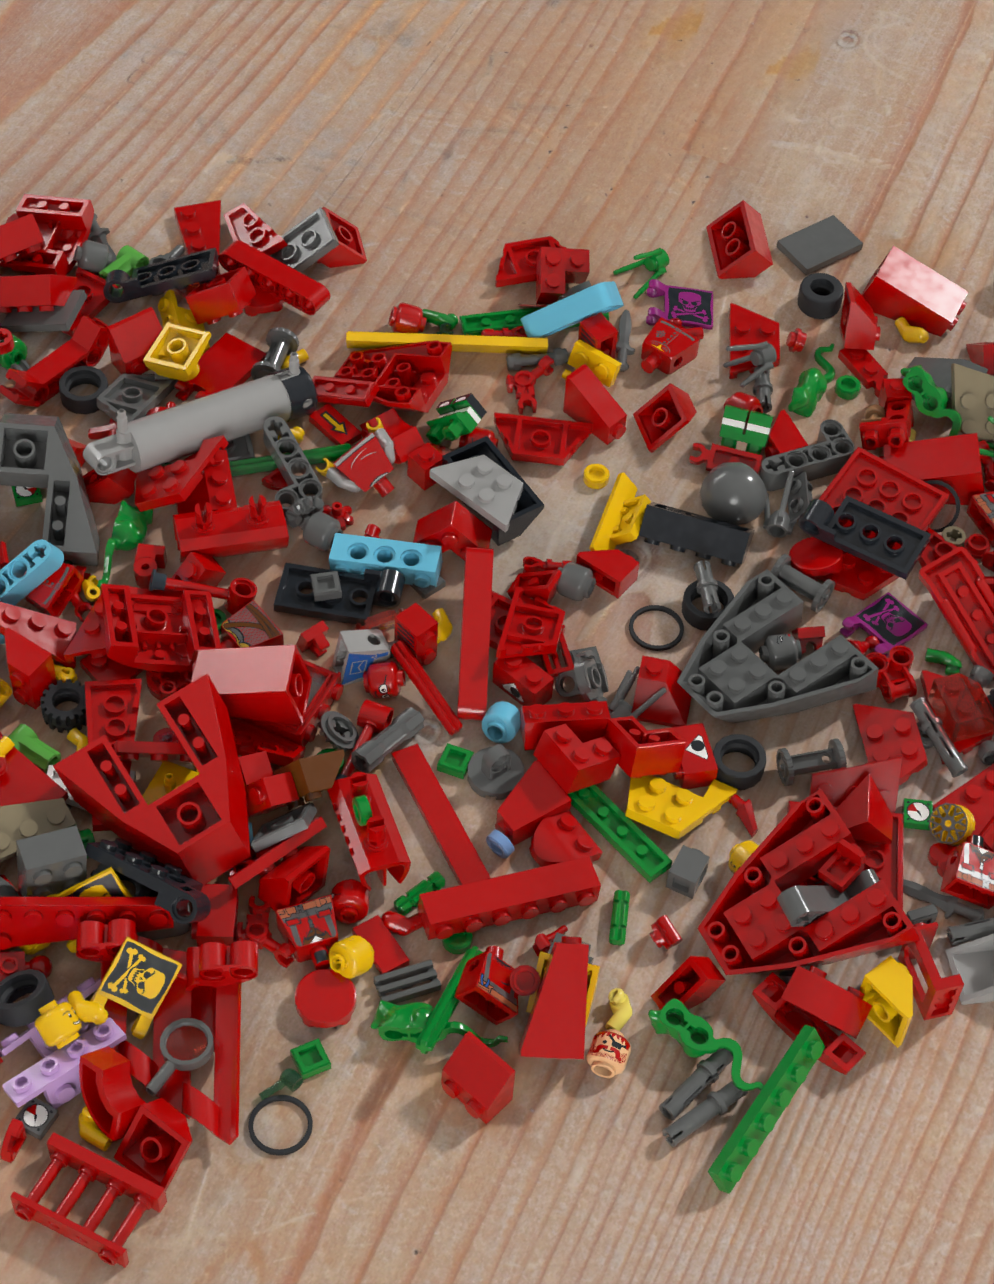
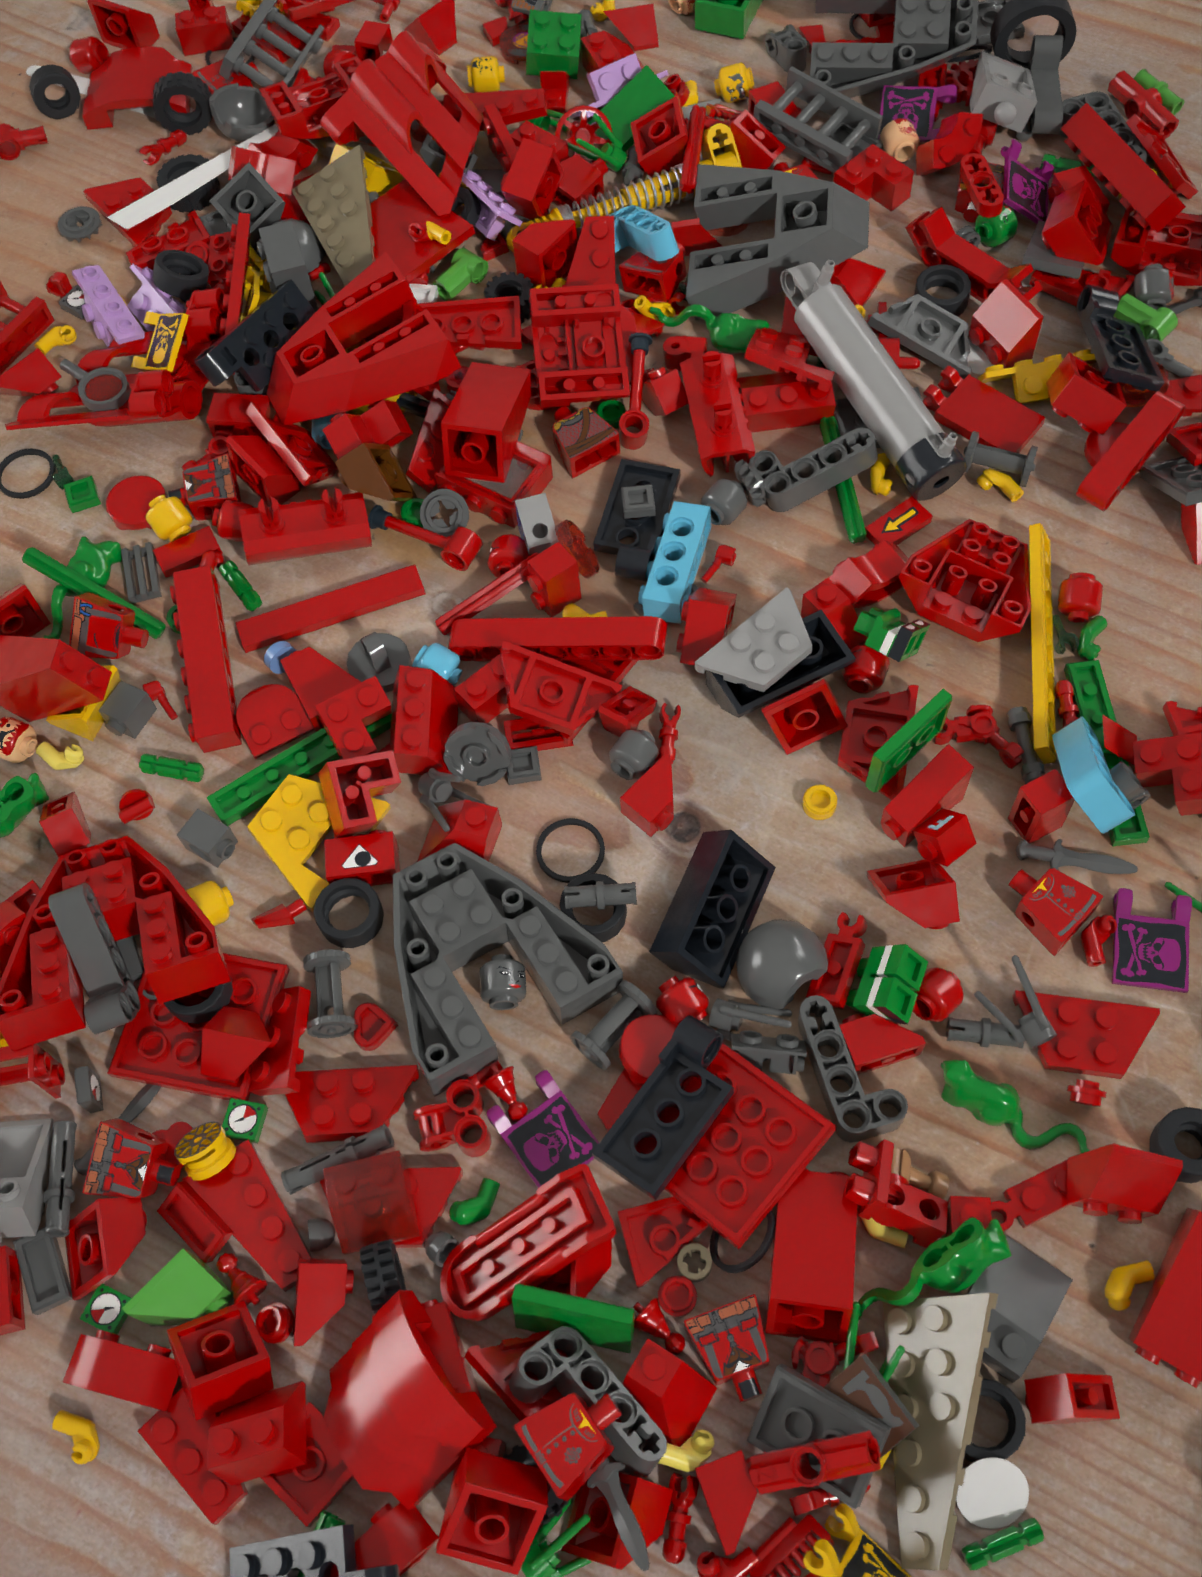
camera: 105 degrees right, 10 degrees up
yellow head [34,1000,82,1049] -> none
yellow arm [67,991,108,1025] -> none
red brick [79,1046,146,1141] -> none
yellow slope [143,322,211,381] -> none
dark grey tile [251,802,317,853] -> none
red tile [296,620,330,658] -> none
red tile [312,375,380,407] -> none
torso [316,417,395,498] -> none
red plant [322,502,354,531] -> none
dark grey axle [351,707,425,773] -> none
green tile [352,795,372,826] -> none
green tile [437,743,474,779] -> none
red plate [509,965,540,996] -> none
yellow plate [562,339,622,388] -> none
yellow bracket [589,472,651,551] -> none
red tile [791,626,826,654] -> none
red bracket [818,838,865,893] -> none
green tile [835,375,861,400] -> none
none -> red tile [353,1002,399,1051]
none -> red head [656,975,709,1026]
none -> red slope [761,679,848,755]
none -> green tile [865,689,952,793]
none -> red brick [913,808,977,867]

